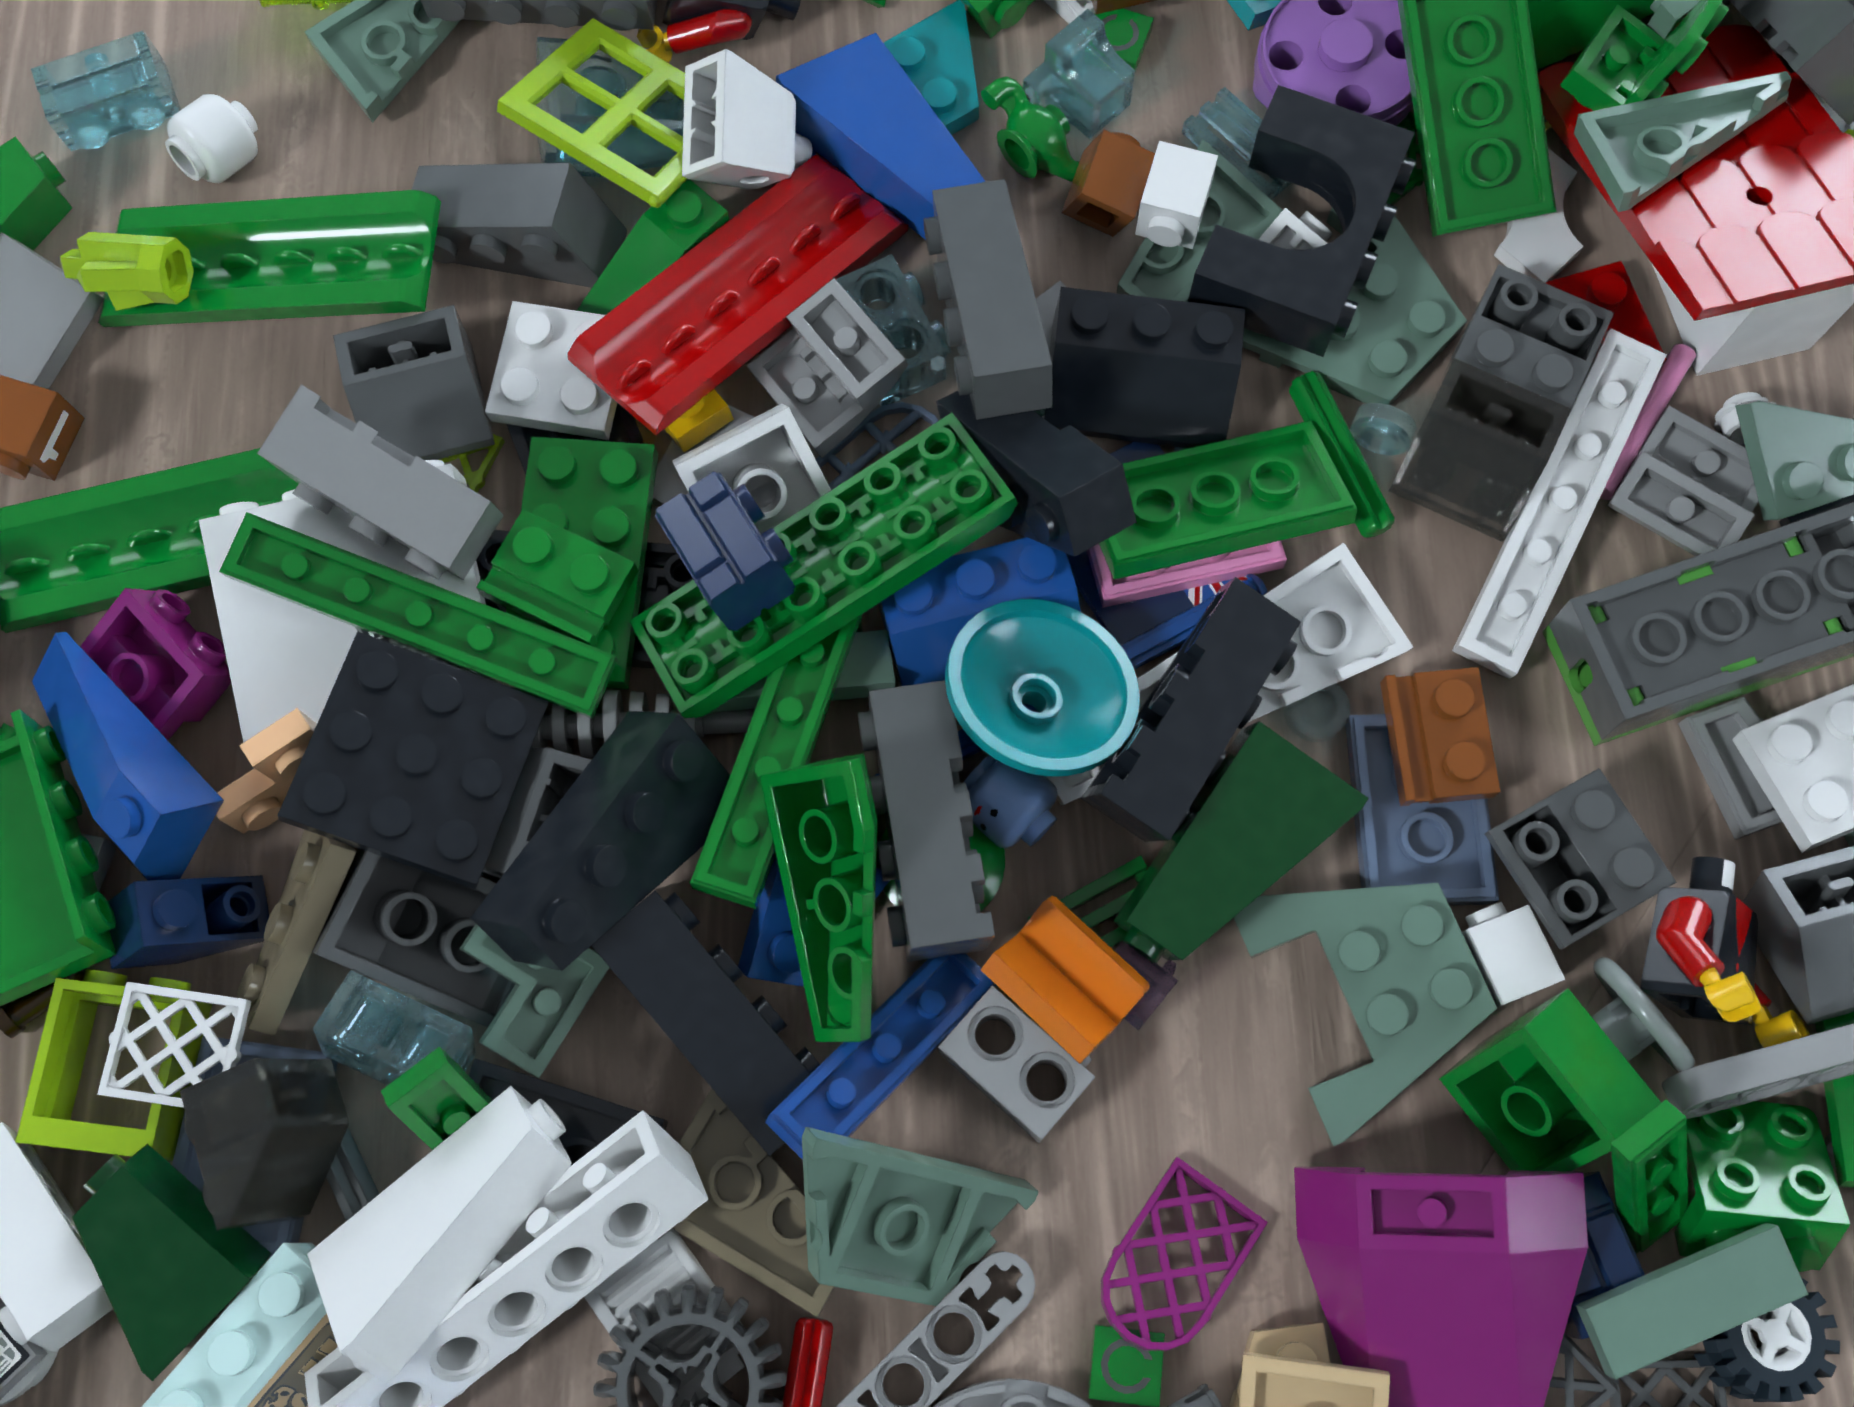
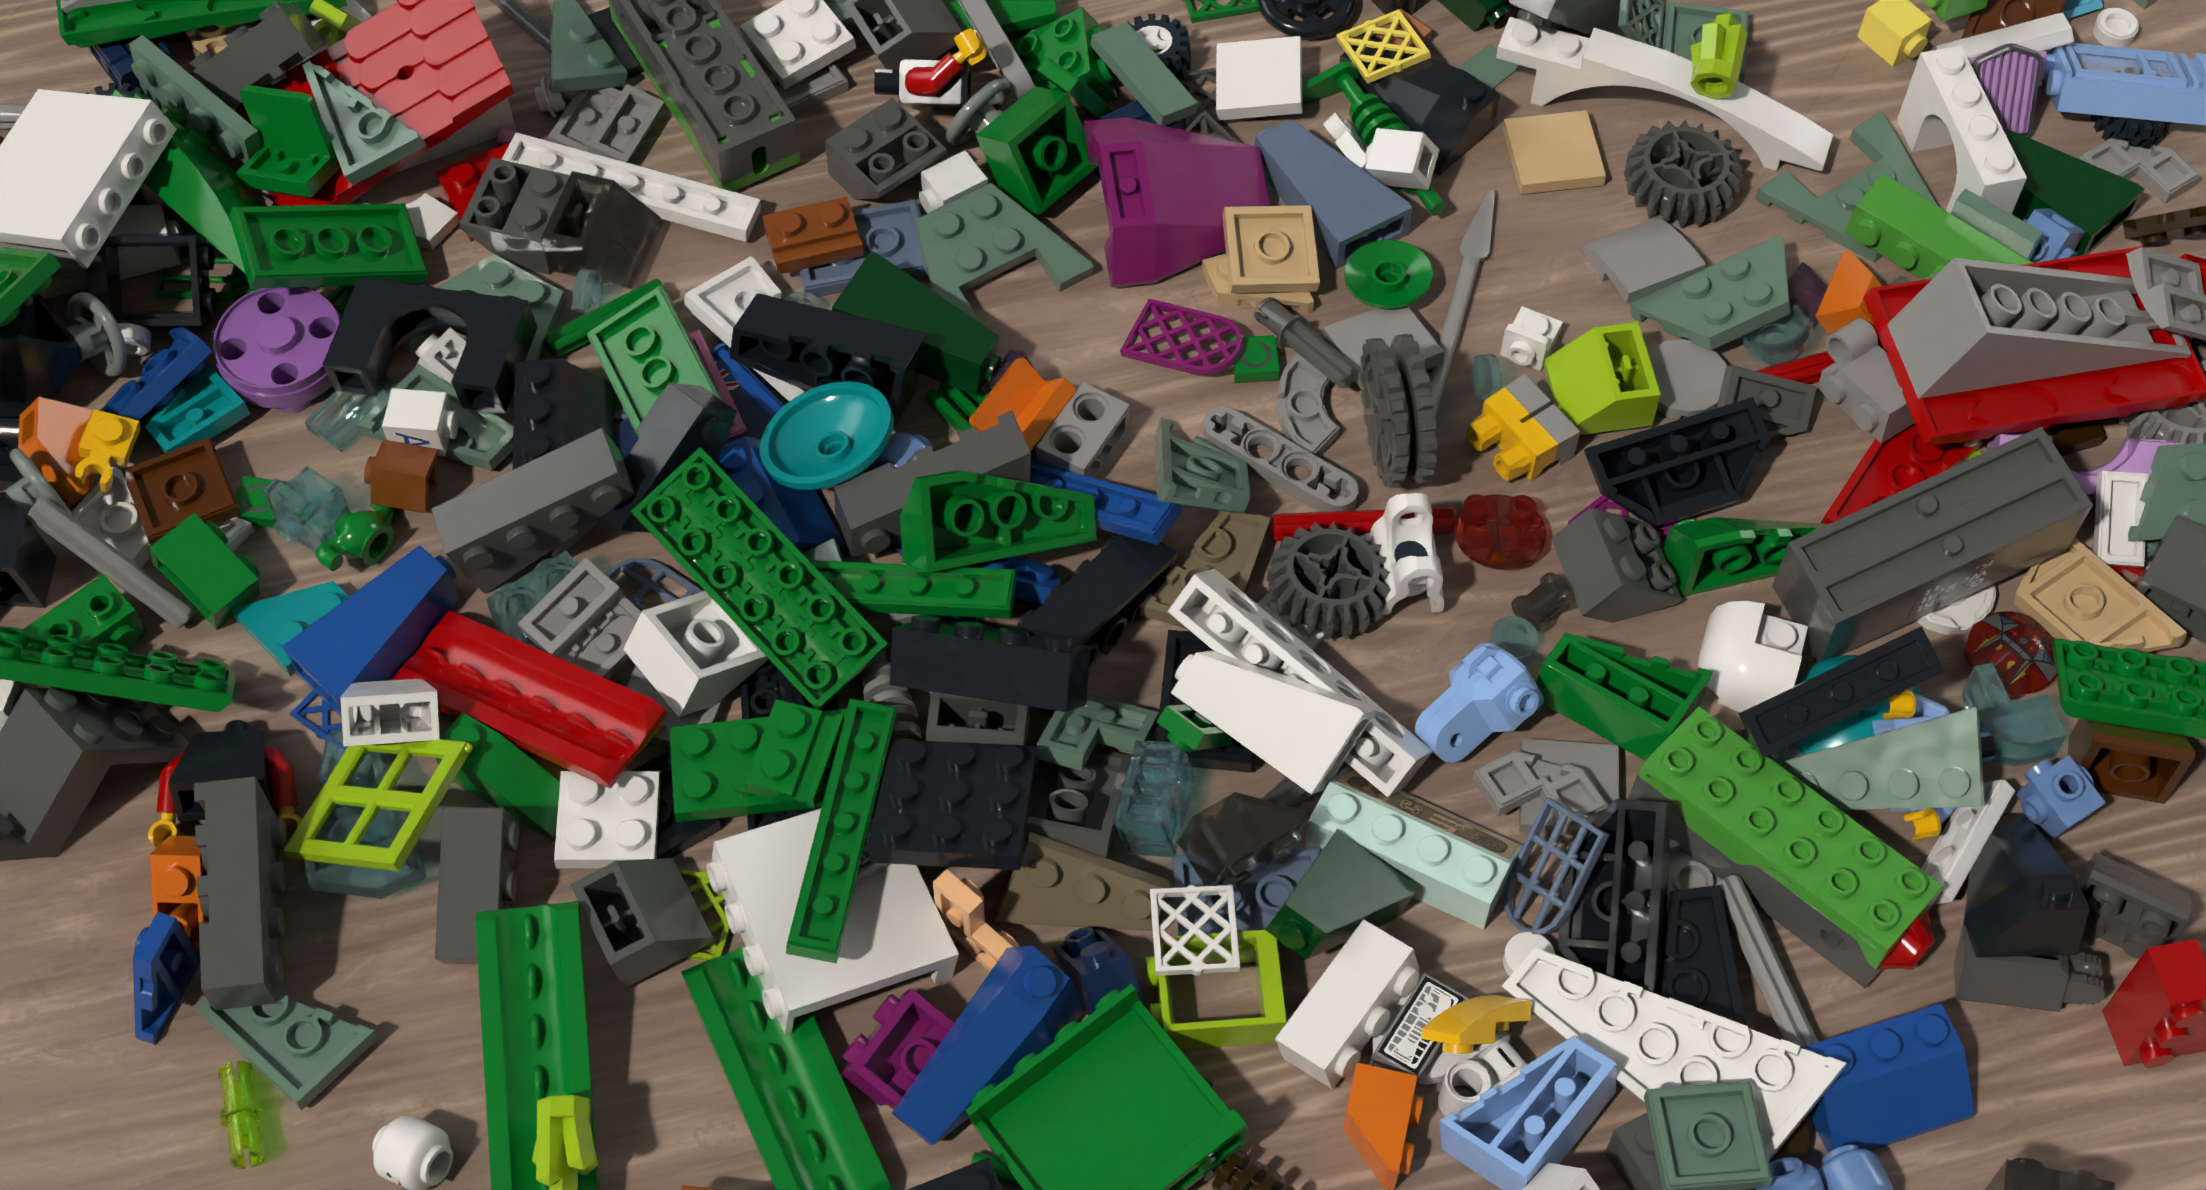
camera: 105 degrees left, 15 degrees down
light grey wedge [257,385,504,580] -> none
dark blue brick [654,471,796,631] -> none

